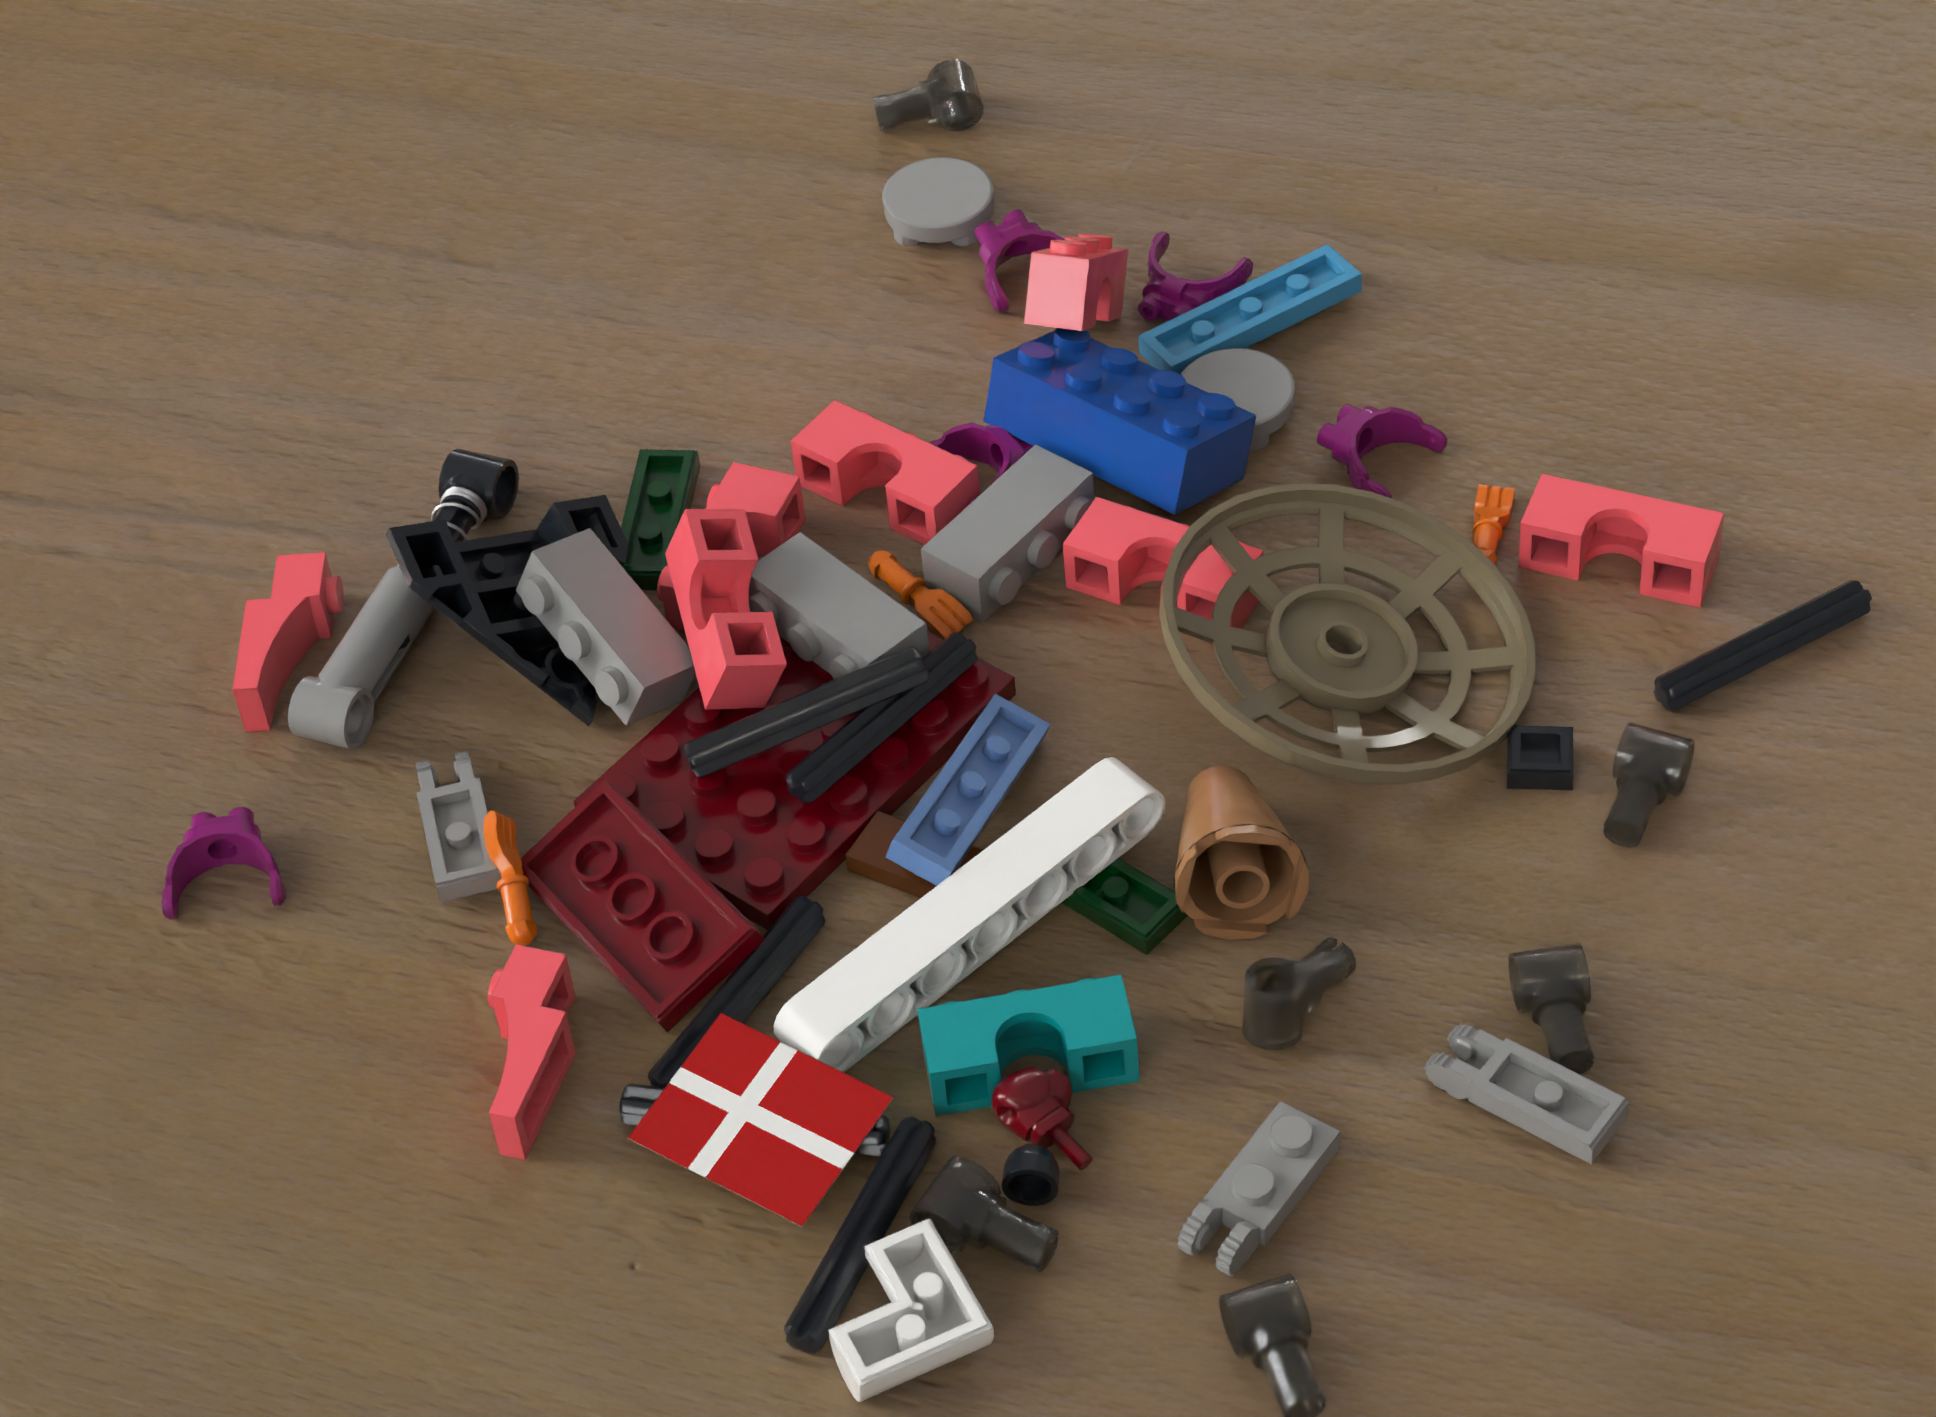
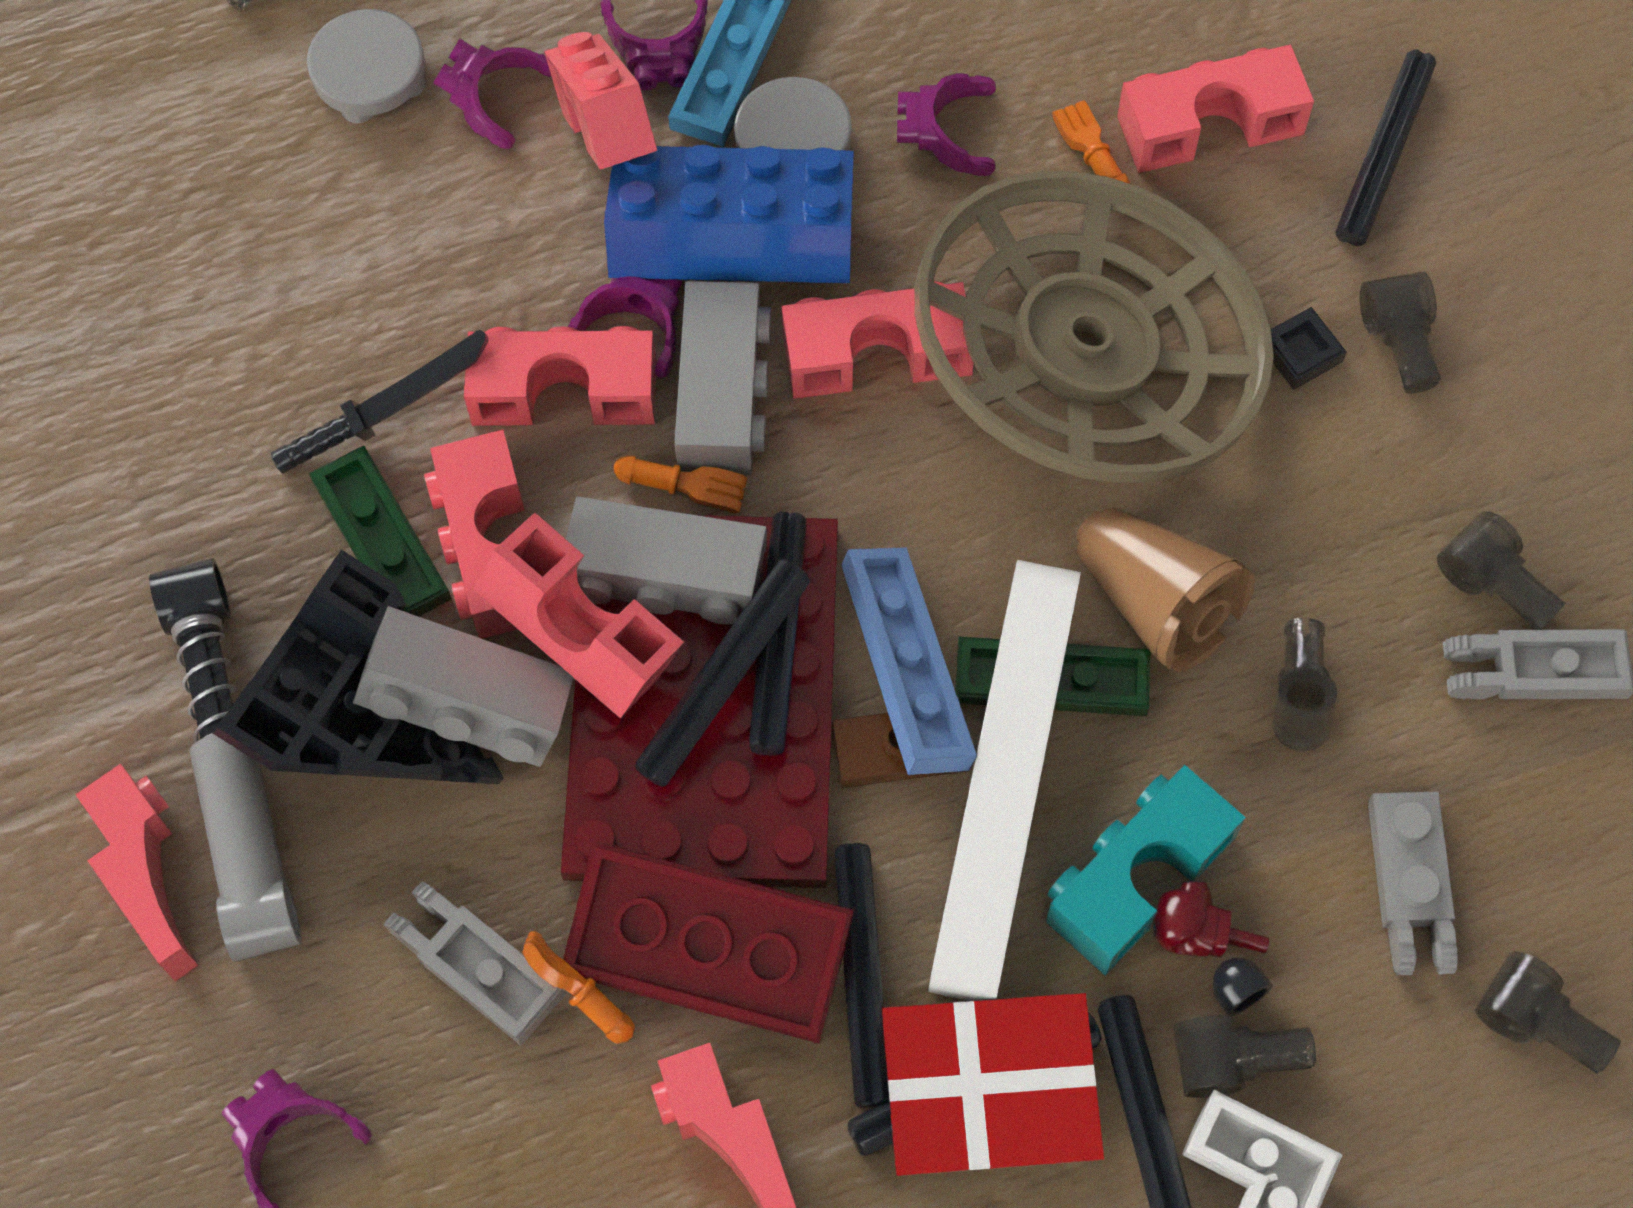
camera: 40 degrees left, 20 degrees up
none -> black sword [271,330,489,474]

